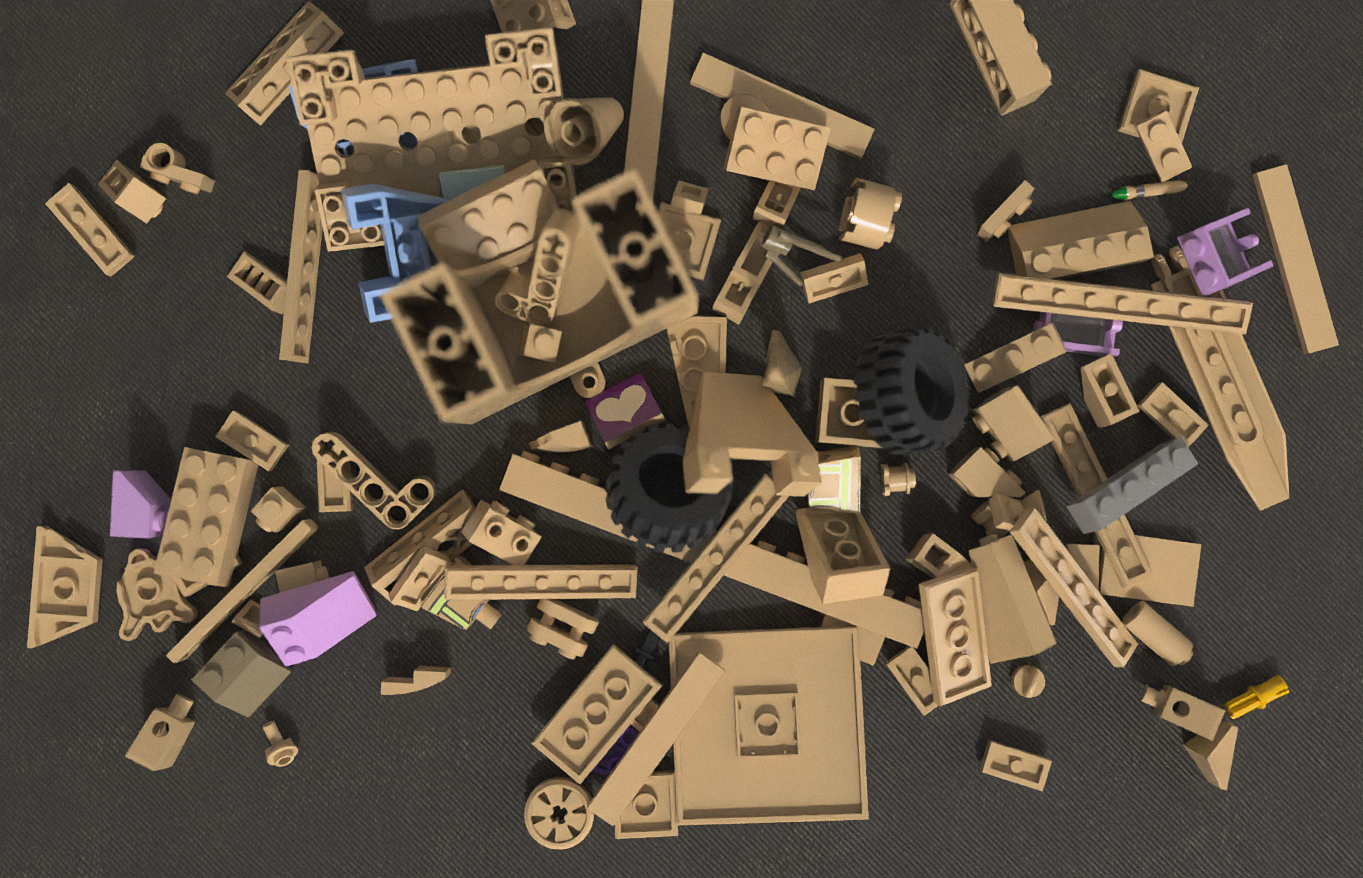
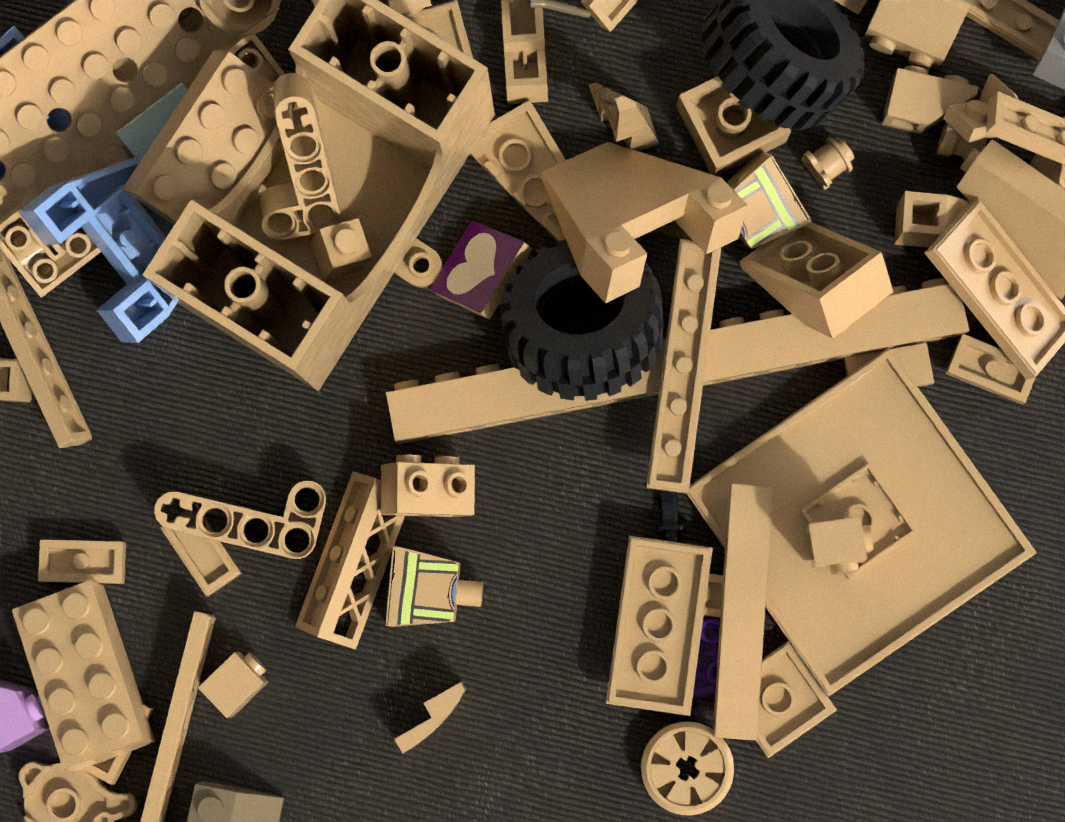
camera: 25 degrees left, 5 degrees down
tan slope [232,599,263,638] -> none
tan brick [251,487,306,533] -> none
lavender slope [259,571,377,666] -> none
tan plate [388,546,452,611] -> none
tan tile [444,565,637,600] -> none
tan brick [526,599,599,660] -> none
tan slope [529,421,593,453] -> none
none -> tan brick [806,516,873,575]

